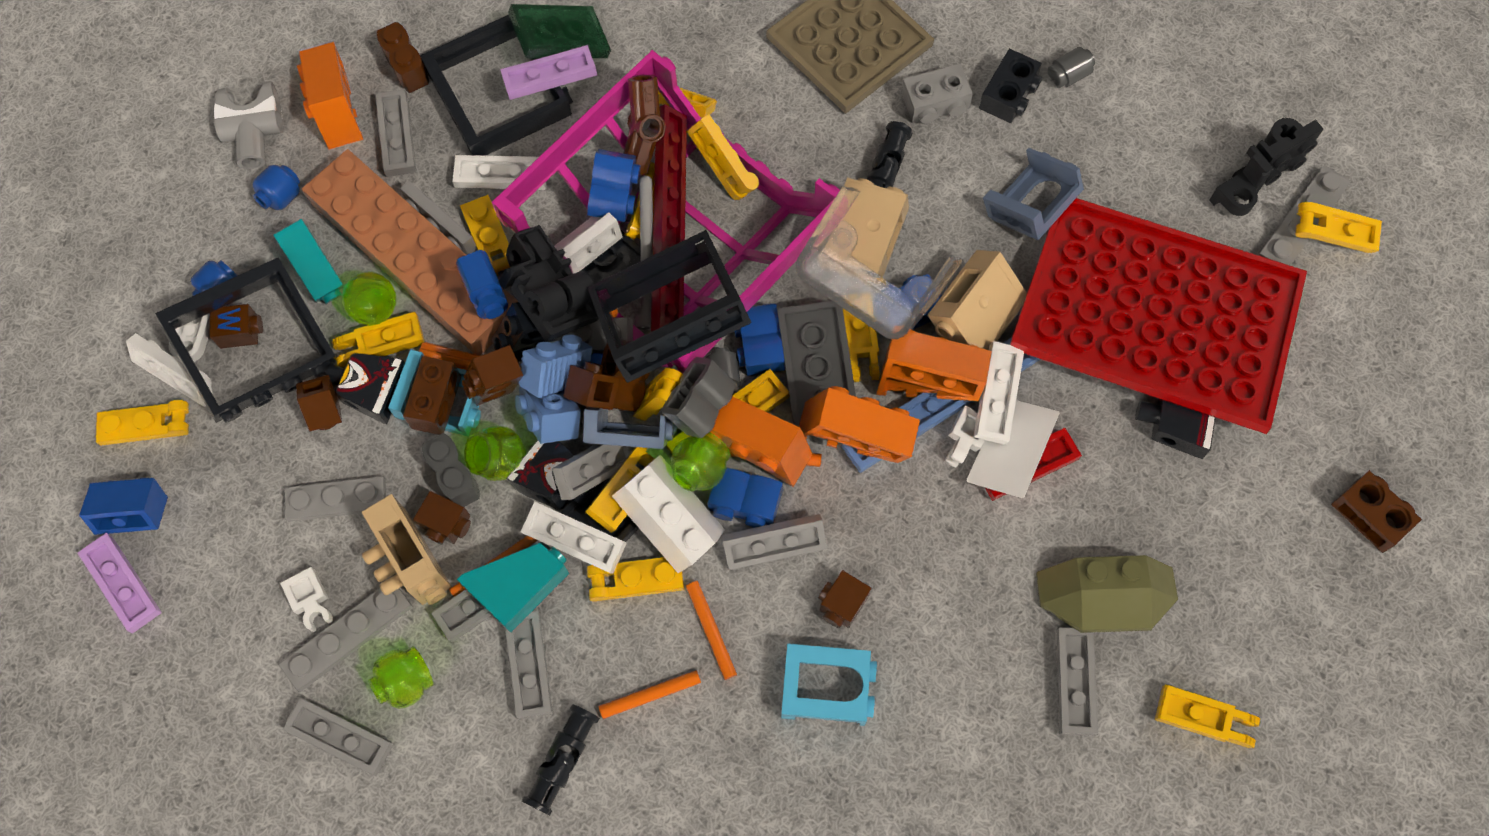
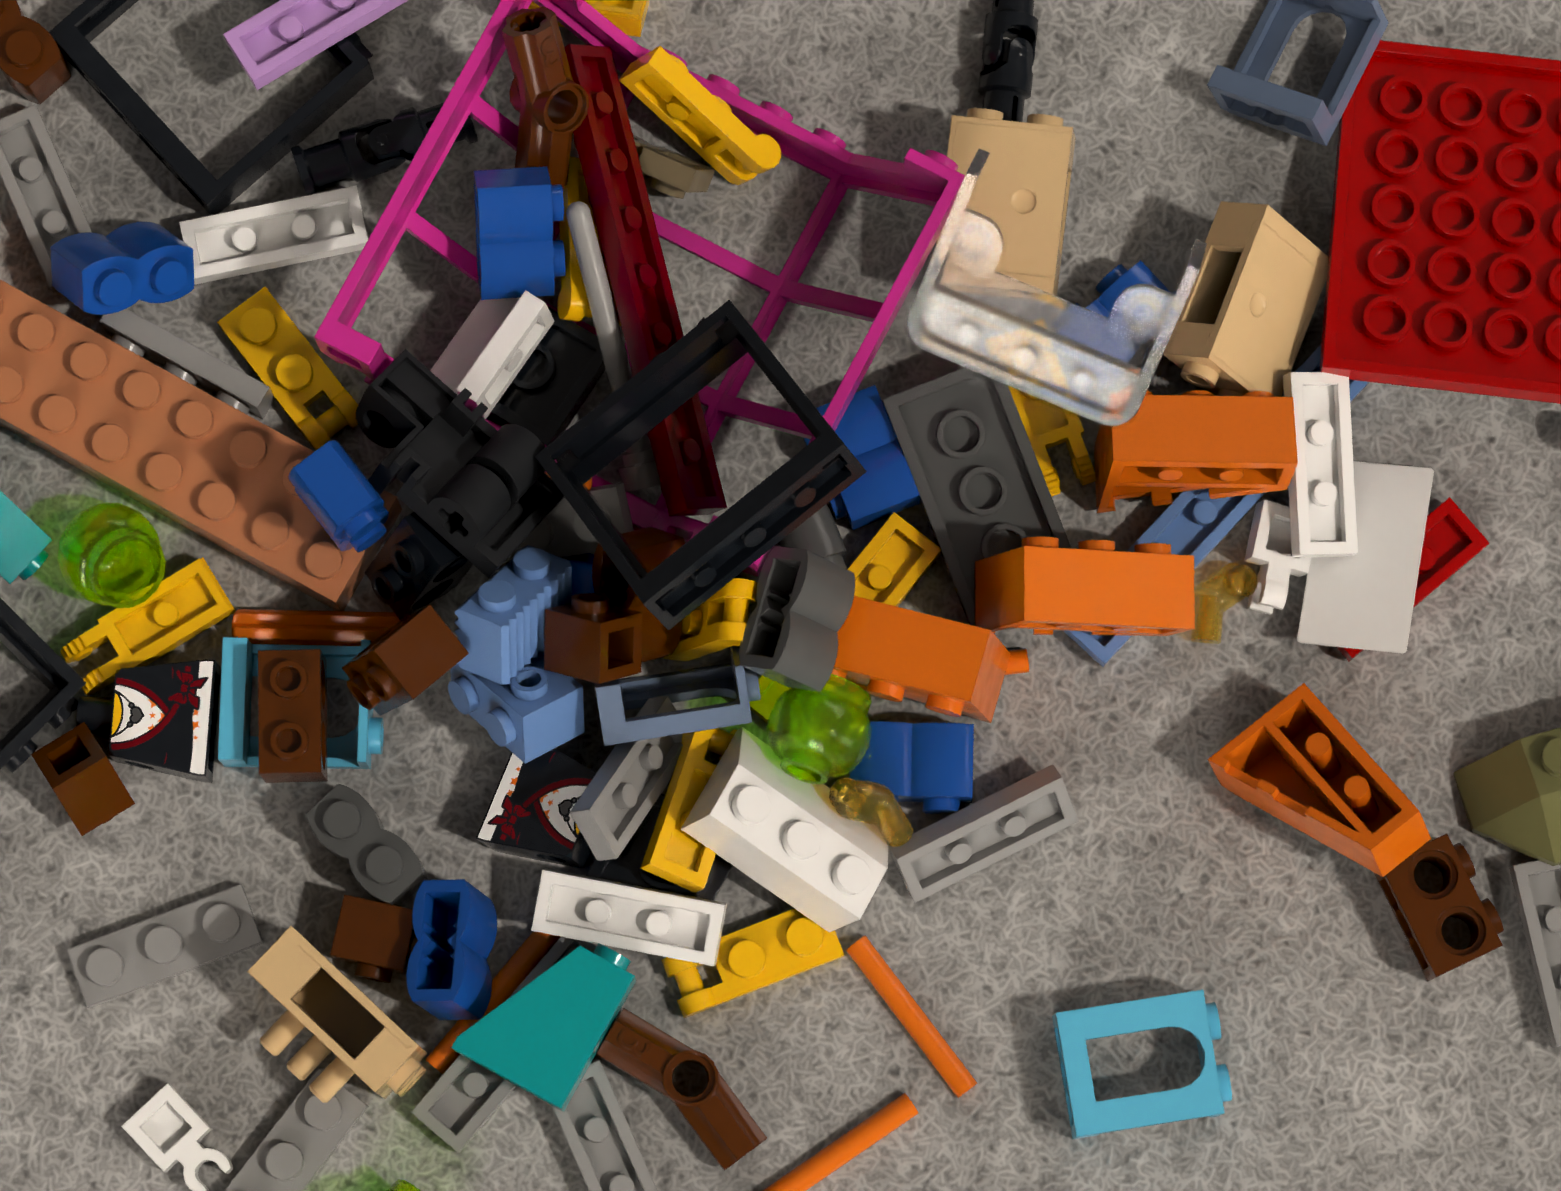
camera: 20 degrees left, 10 degrees up
clear neon green piece [464,425,526,481] -> none
reddish brown brick [818,570,872,628] -> none
none -> blue brick [50,222,194,315]
none -> black piece [291,103,478,195]
none -> blue brick [406,879,497,1020]
none -> reddish brown piece [596,1008,767,1171]
none -> dark tan plate [633,135,715,199]
none -> clear yellow arm [829,777,913,847]
none -> clear yellow arm [1191,563,1258,644]
none -> orange wedge [1207,683,1431,877]
none -> reddish brown brick [1374,834,1504,981]

